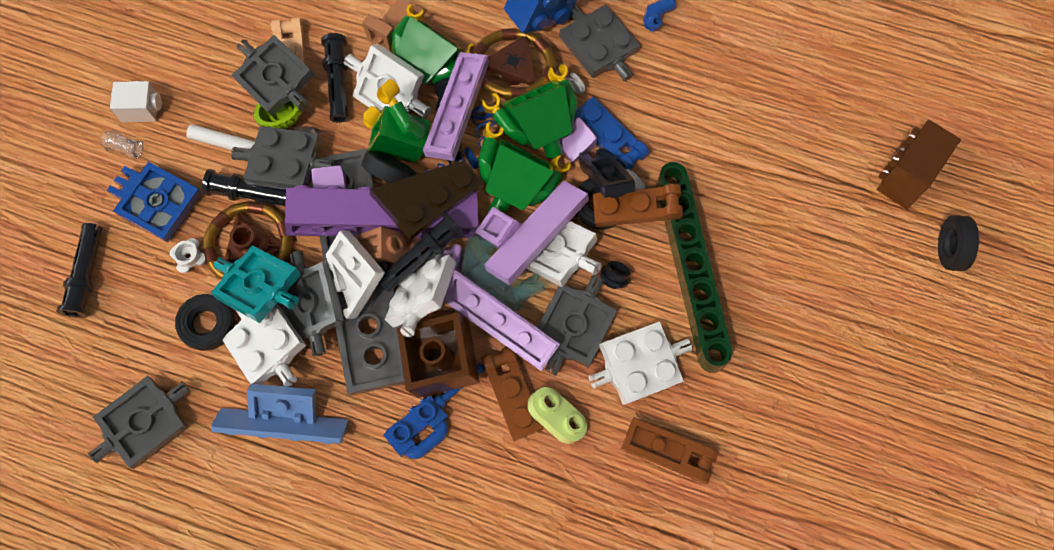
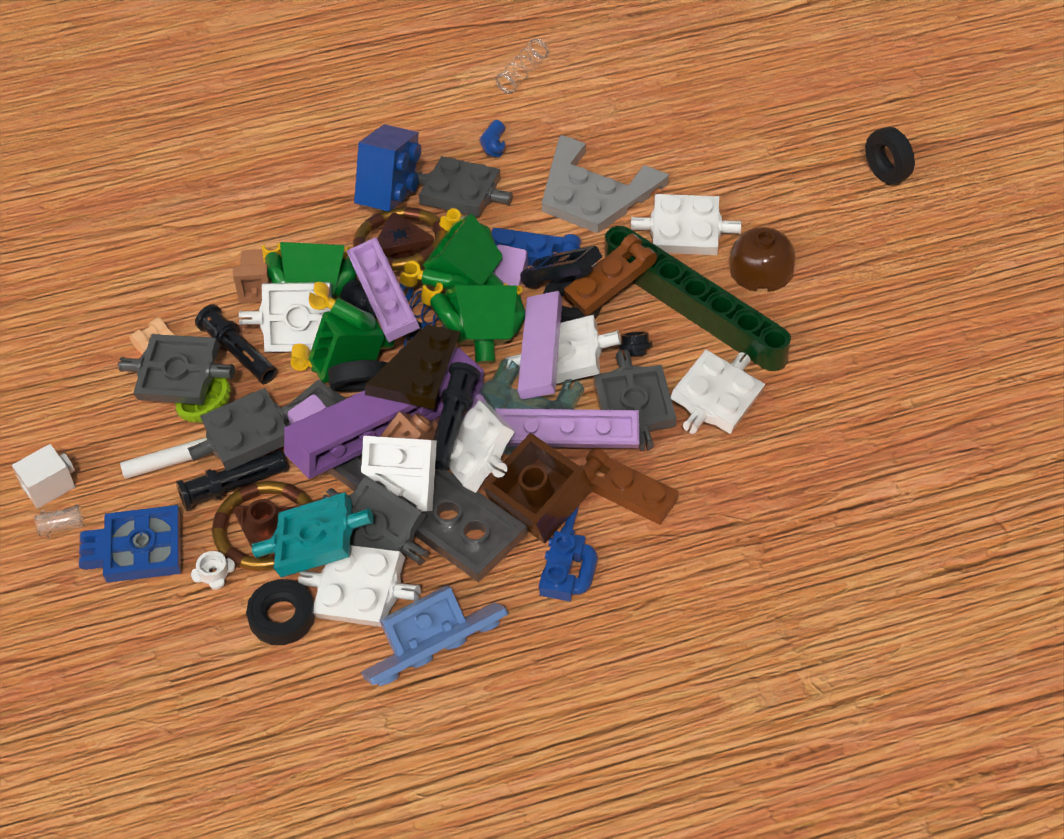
camera: 35 degrees left, 20 degrees down
black pin [56,223,103,318] -> none
dark grey plate [88,376,191,469] -> none
lavender slope [475,207,521,249] -> none
yellowish green plate [528,387,587,444] -> none
dark orange plate [621,417,719,484] -> none
reddish brown brick [876,119,962,210] -> none
none -> light grey wing [542,134,669,233]
none -> white plate [631,194,741,255]
none -> reddish brown cylinder [729,227,796,292]

